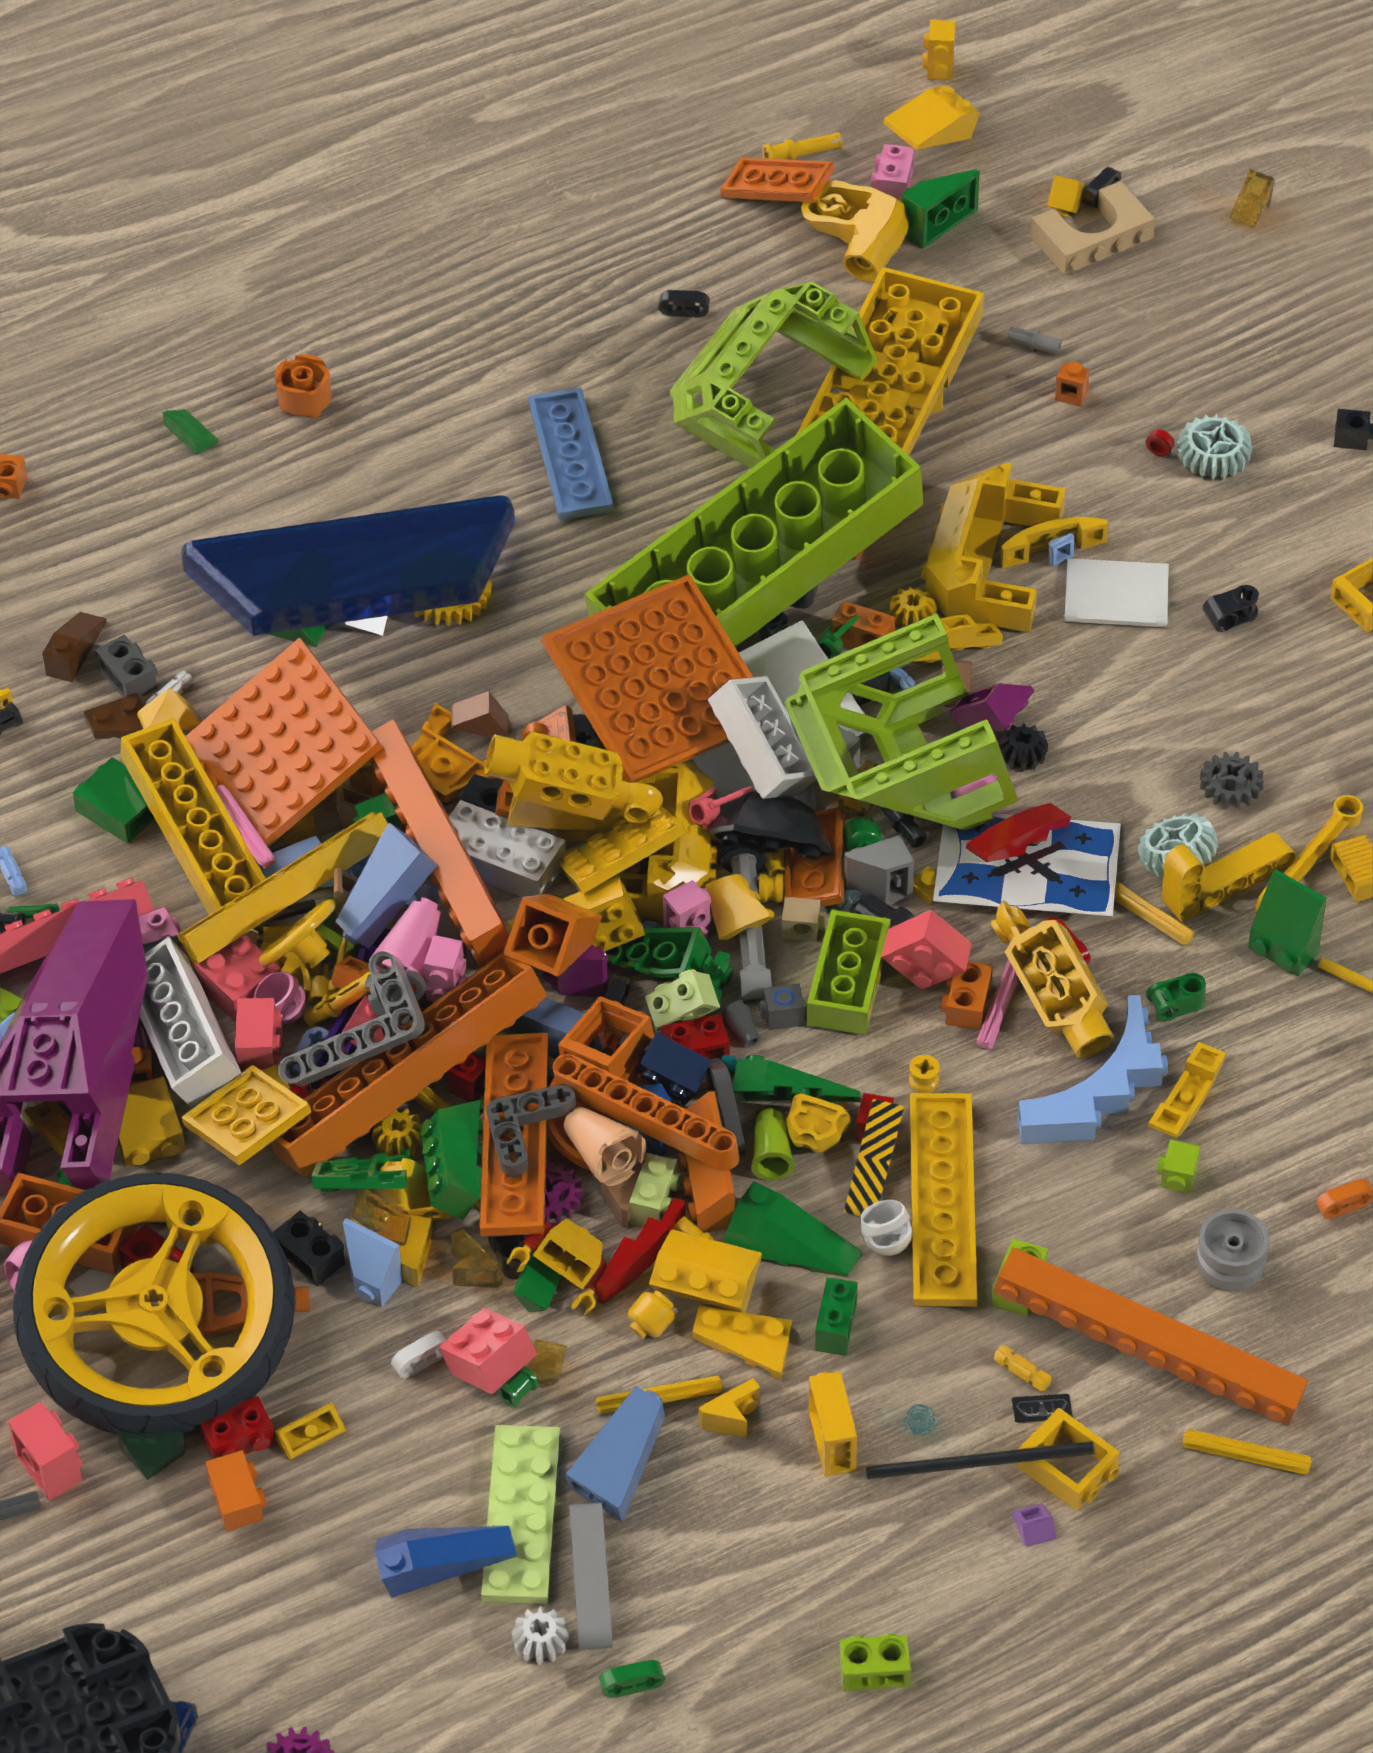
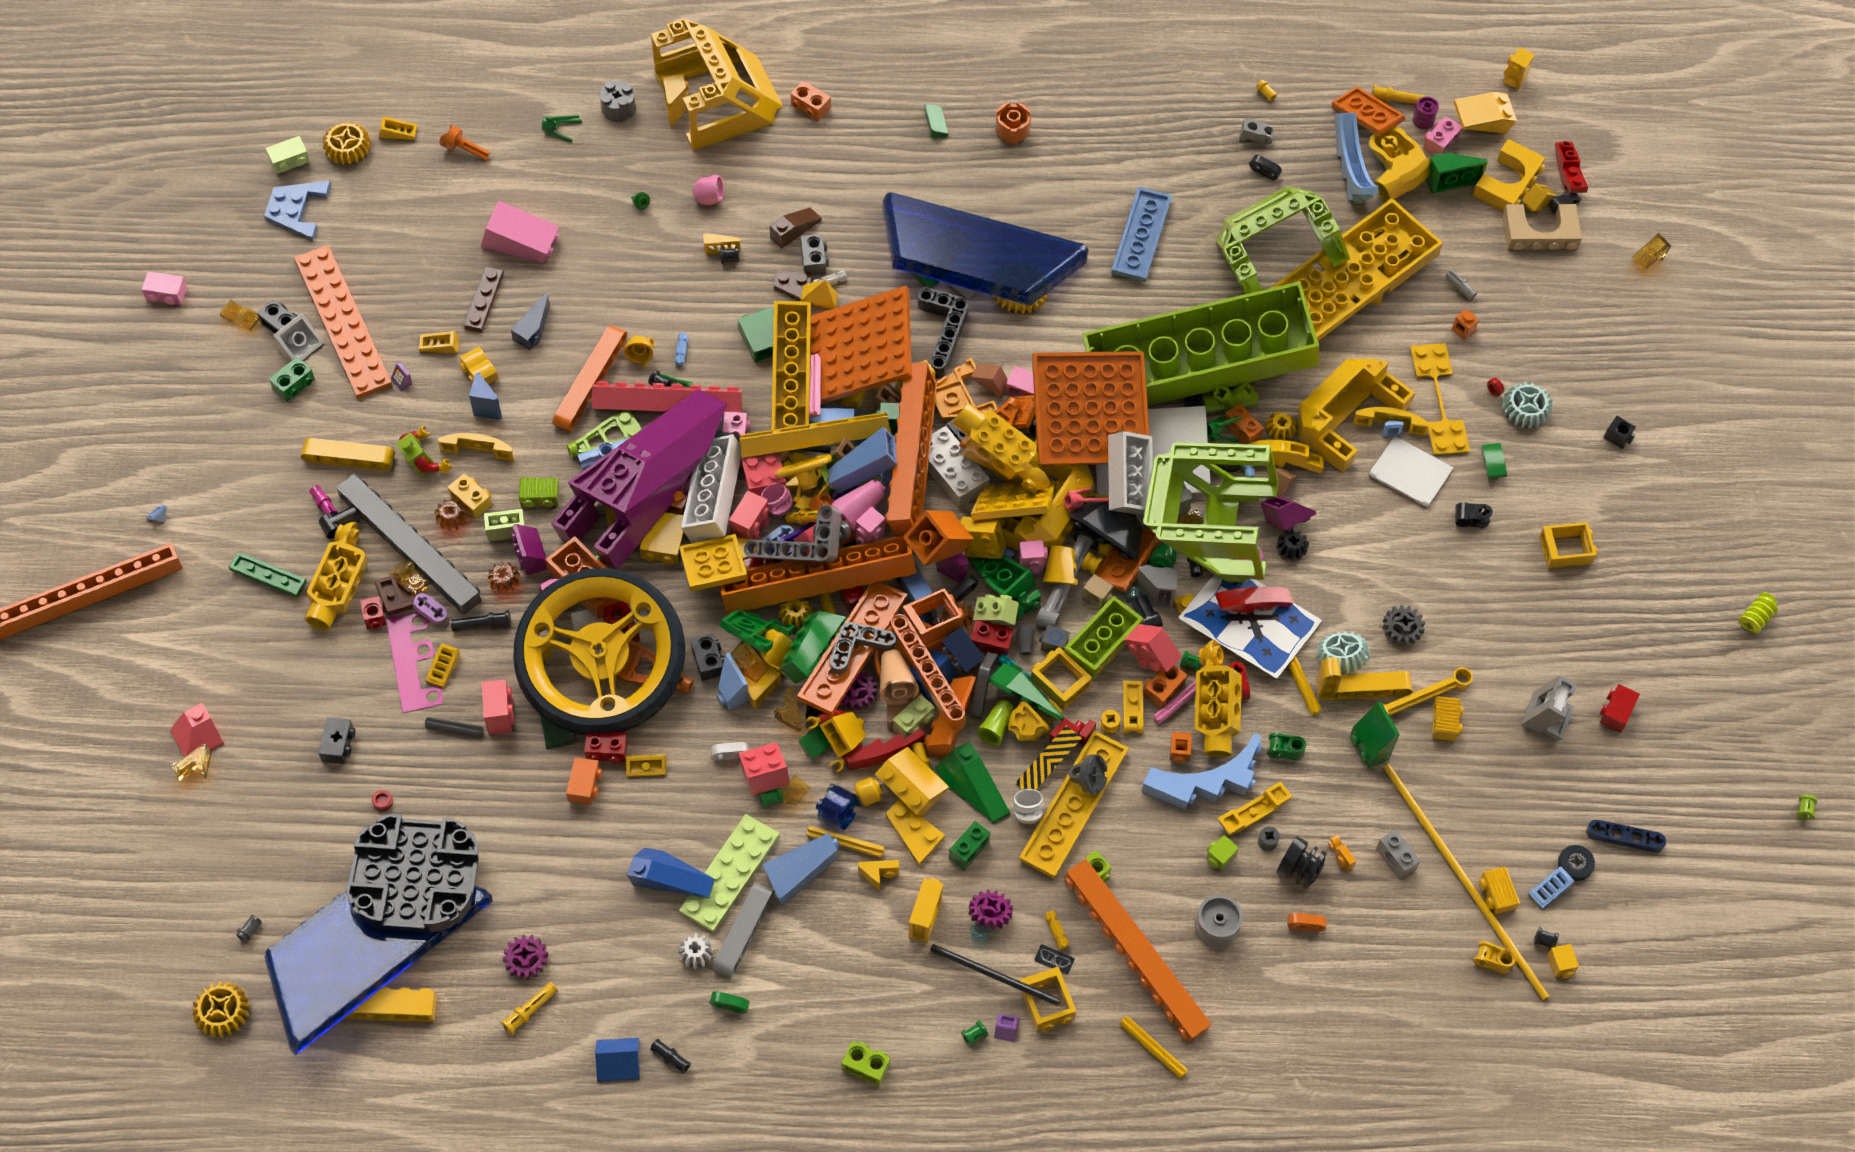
camera: 25 degrees right, 10 degrees up
none -> clear blue brick [816,784,860,832]
none -> black beam [917,288,969,379]
none -> green bush [961,1020,989,1047]
none -> magenta gear [968,889,1013,930]
none -> bright pink brick [1005,367,1034,397]
none -> yellow window [1031,647,1093,710]
none -> dark grey tile [1068,754,1107,795]
none -> red tile [1075,719,1096,746]
none -> yellow plate [1123,681,1144,734]
none -> orange brick [1169,731,1192,764]
none -> green bush [1179,650,1201,672]
none -> lime piece [1202,382,1259,414]
none -> light grey leg [1239,118,1274,145]
none -> yellow pin [1256,80,1277,102]
none -> dark grey wheel [1258,826,1280,851]
none -> black wheel [1276,836,1327,889]
none -> light orange plate [1328,835,1356,872]
none -> light blue arch [1335,112,1379,203]
none -> yellow hinge [1410,343,1470,455]
none -> magenta wheel [1412,96,1439,129]
none -> yellow arch [1473,139,1546,211]
none -> green slope [1482,443,1507,479]
none -> red slope [1555,141,1588,193]

